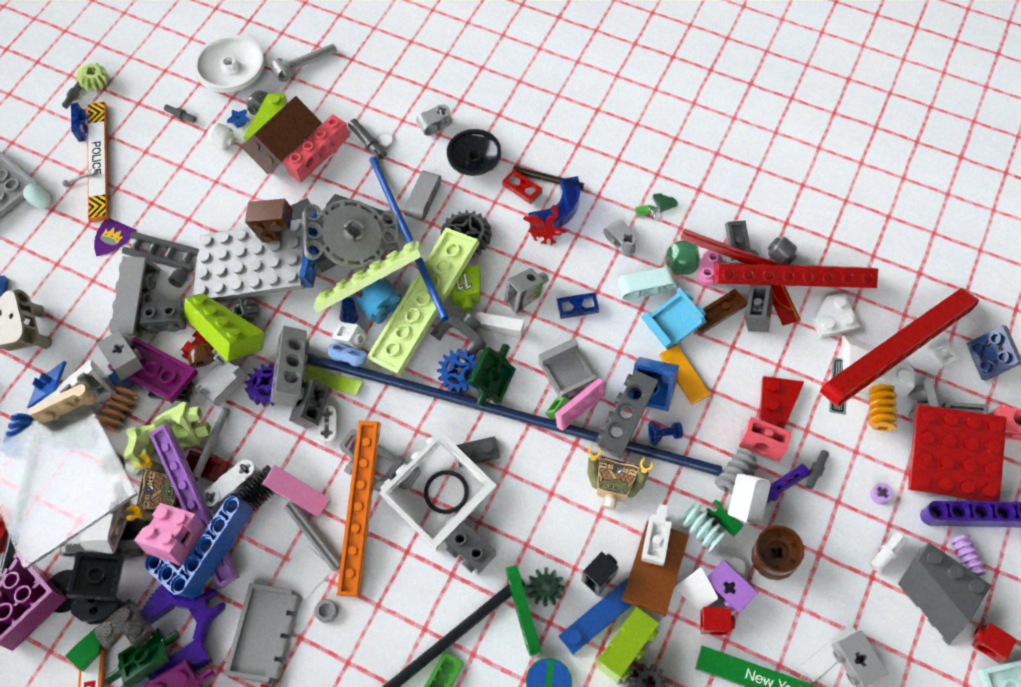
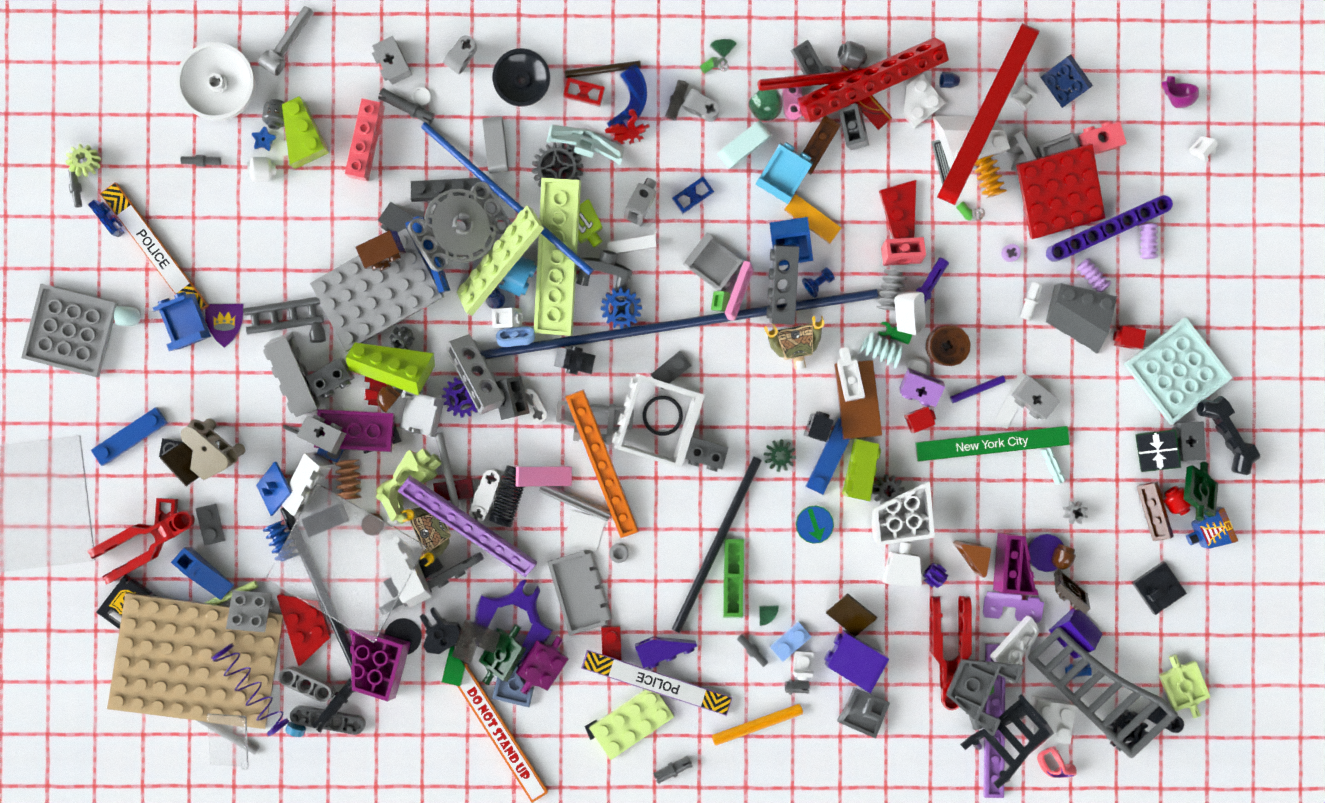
camera: 30 degrees left, 25 degrees up
tan plate [28,385,96,424] -> none
light grey hinge [62,168,97,187] -> none
black hinge [66,551,125,601] -> none
bright pink piece [134,503,206,566] -> none
blue beam [145,496,253,599] -> none
reddish brown slope [241,96,322,174] -> none
lime sticker [305,364,362,395] -> none
dark green plate [468,344,516,408] -> none
green beam [505,565,541,656] -> none
white sticker [674,567,718,610] -> none
dark grey bar [805,450,829,489] -> none
none -> blue panel [153,292,211,351]
none -> light grey brick [372,36,413,85]
none -> light aqua plate [546,124,624,166]
none -> black hinge [554,346,596,375]
none -> clear smoke pin [665,80,689,121]
none -> dark blue hose [939,72,960,88]
none -> dark purple bar [950,375,1006,404]
none -> arm [956,201,985,221]

